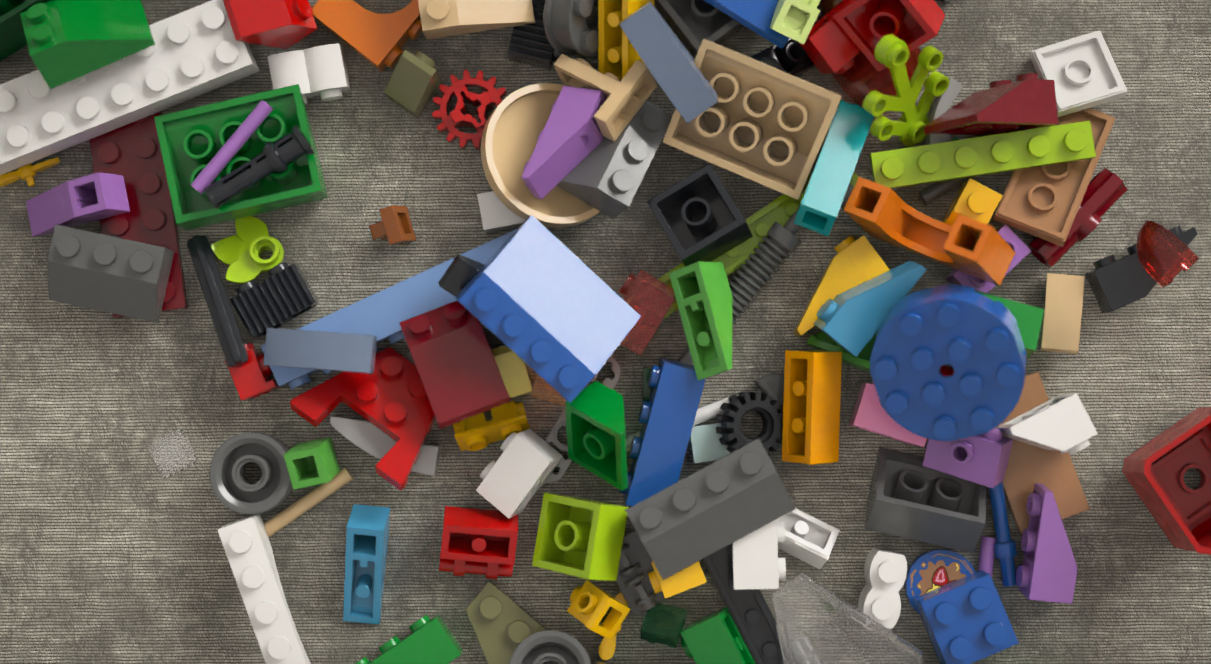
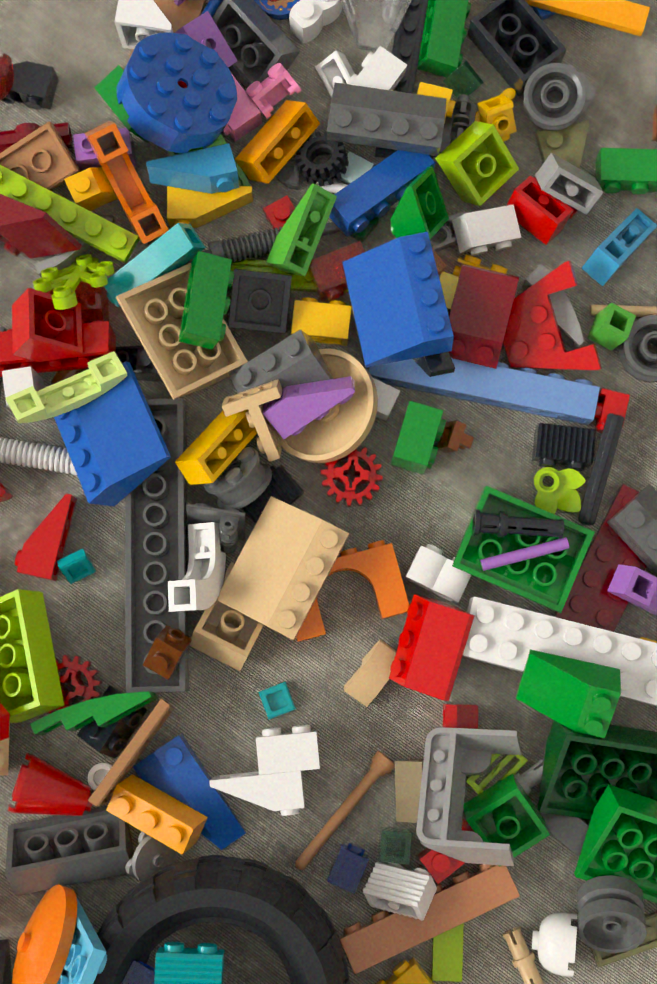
camera: 140 degrees left, 5 degrees down
sand blue slope [264,328,377,374] -> none
olive slope [384,49,442,119] -> none
sand blue slope [620,1,718,123] -> none
tan slope [1040,273,1085,354] -> none
none -> green brick [178,251,234,349]
none -> bright pink piece [246,63,302,119]
none -> red plate [263,195,295,230]
none -> yellow brick [291,297,351,346]
none -> green brick [391,401,446,475]
none -> light grey brick [535,153,603,215]

